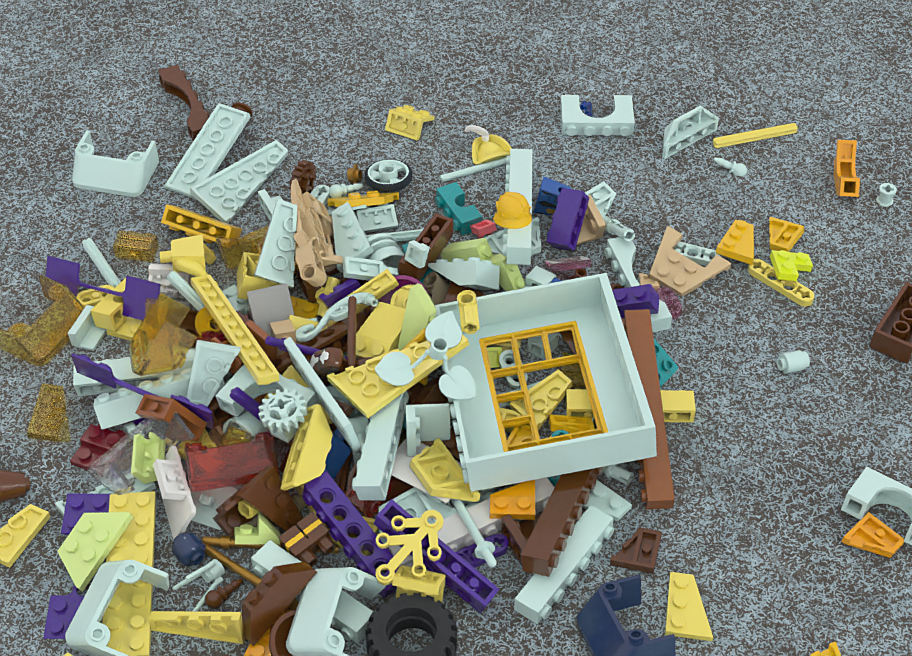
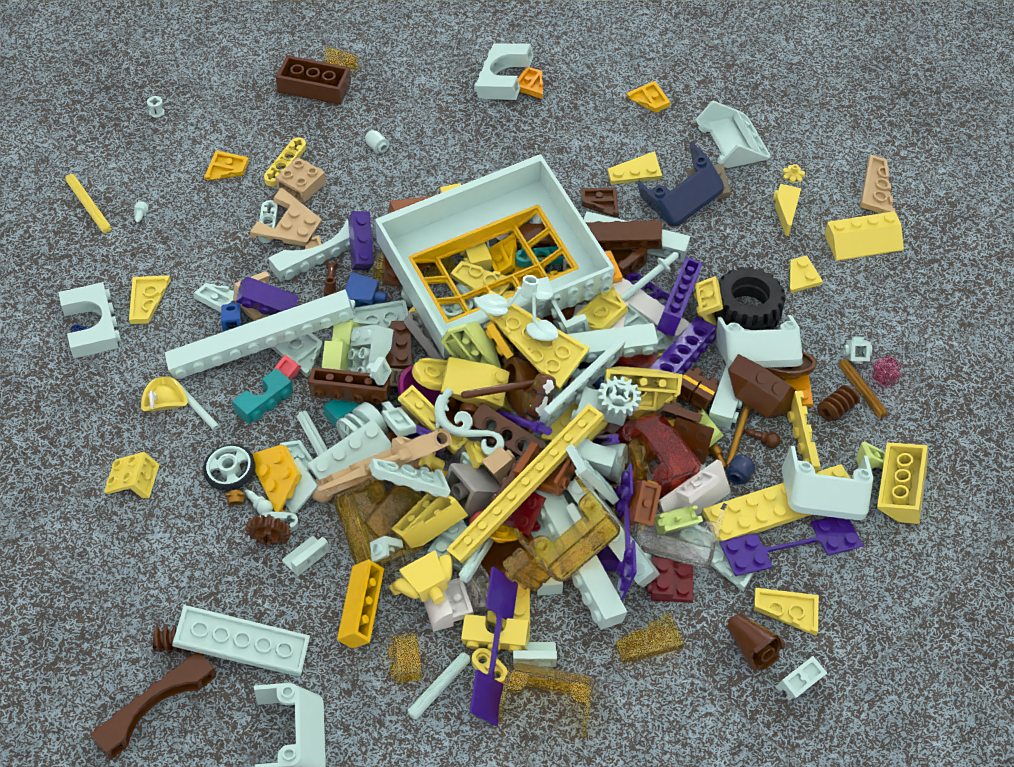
camera: 110 degrees left, 5 degrees up
yellowish green wing [57,512,134,592] -> none
light aqua plant [172,559,225,612] -> none
light aqua wing [190,140,288,224] -> none
light yellow plant [376,510,444,585] -> none
light yellow piece [457,290,480,334] -> none
yellow helmet [493,191,532,229] -> none
clear pink tile [545,256,592,271] -> none
light aqua pin [602,216,635,242] -> none
clear pink beam [656,287,682,319] -> none
light aqua wedge [662,105,719,159] -> none
yellow wing [716,219,754,265] -> none
neon yellow plate [769,250,813,281] -> none
light orange arch [834,140,860,197] -> none
none -> light yellow wing [129,275,171,324]
none -> tan brick [275,157,326,203]
none -> light aqua bracket [370,536,403,562]

